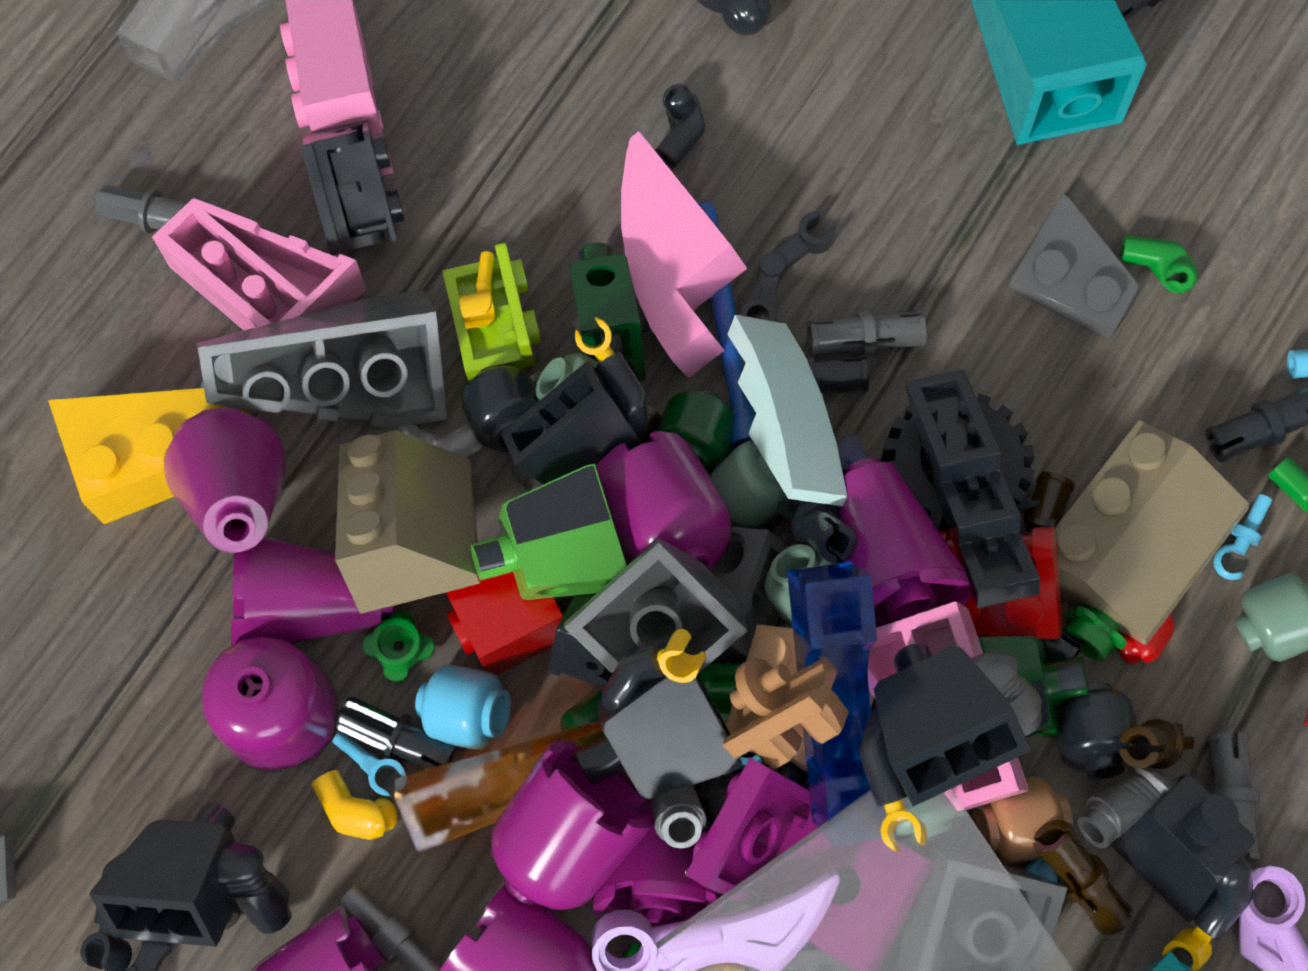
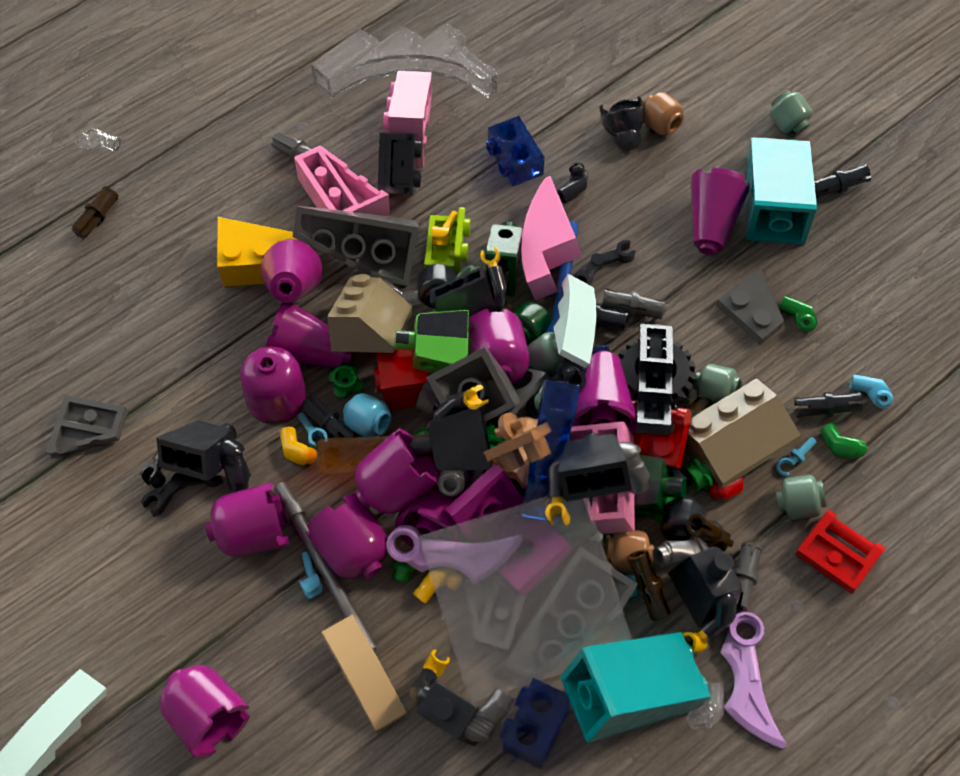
camera: 15 degrees right, 10 degrees down
none -> clear blue brick [485,116,545,186]
none -> magenta cone [690,167,750,255]
none -> sand green head [693,364,743,404]

